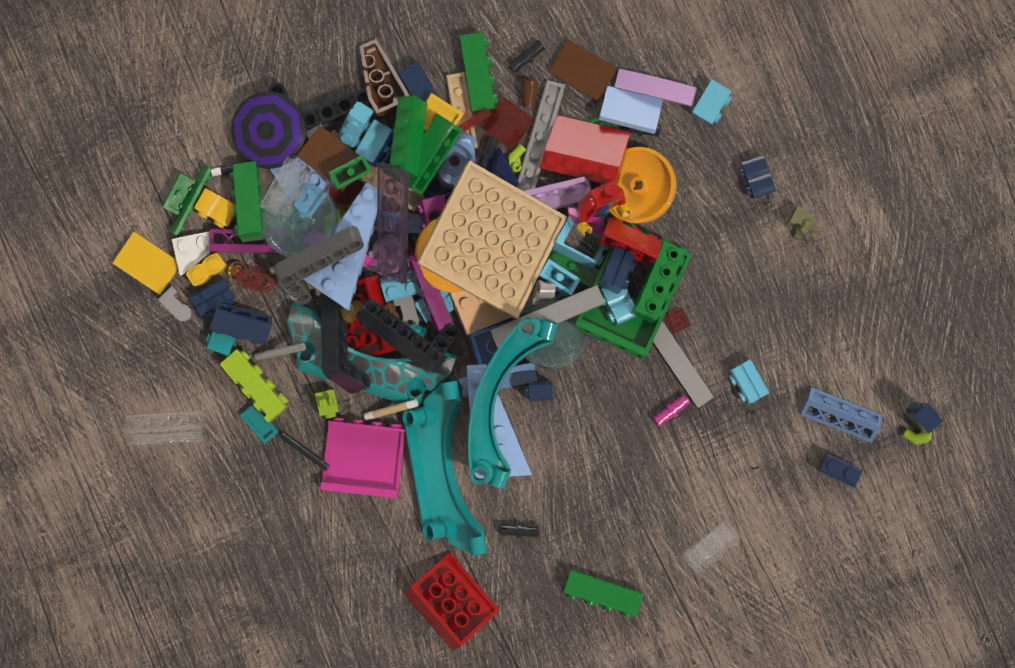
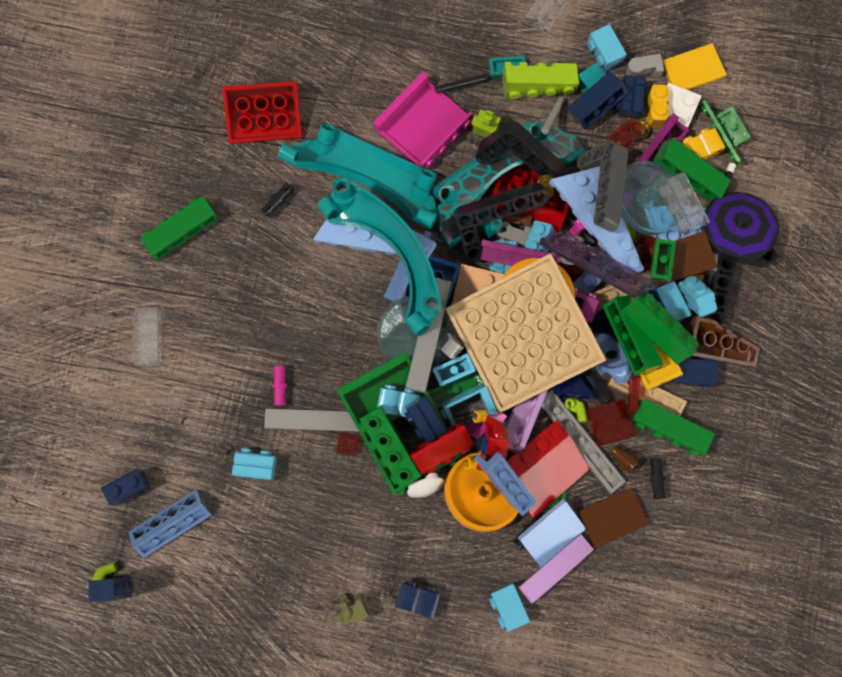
camera: 130 degrees right, 10 degrees down
tan bar [364,399,418,421] -> none
dark blue brick [525,382,553,402] -> none
none -> white dish [407,473,445,498]
none -> medium blue fence [474,452,537,516]
none -> medium azure brick [587,24,627,71]

